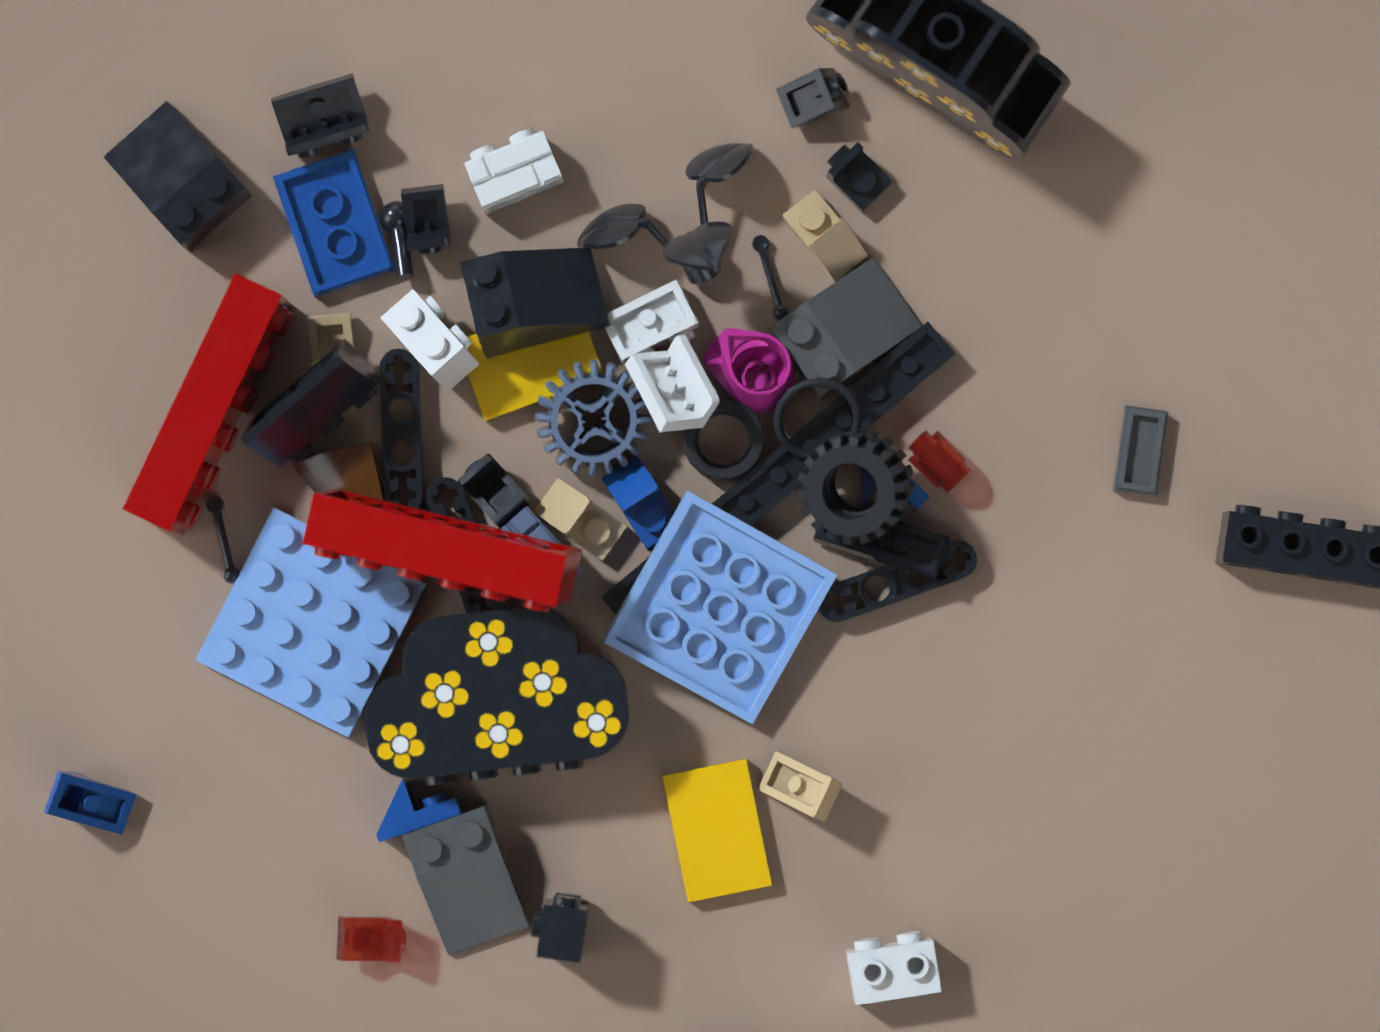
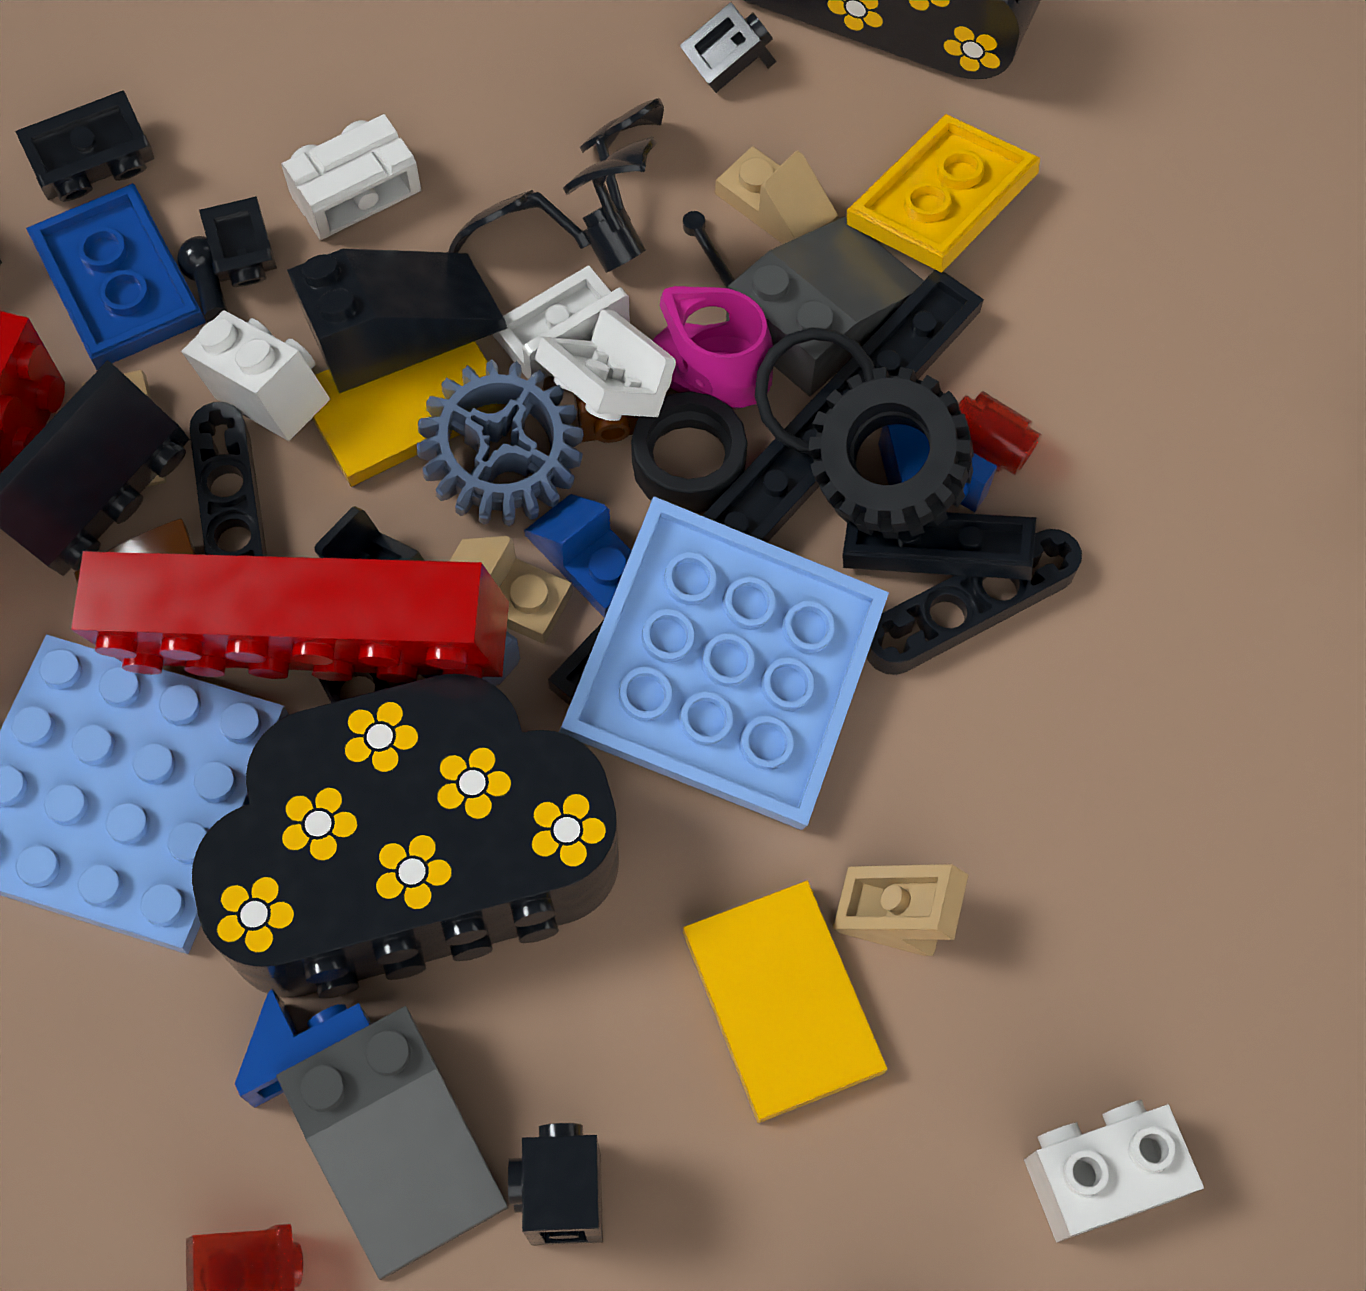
camera: 10 degrees left, 20 degrees down
black bracket [826,142,893,213] -> none
dark grey tile [1112,405,1168,496] -> none
none -> yellow tile [847,114,1040,273]

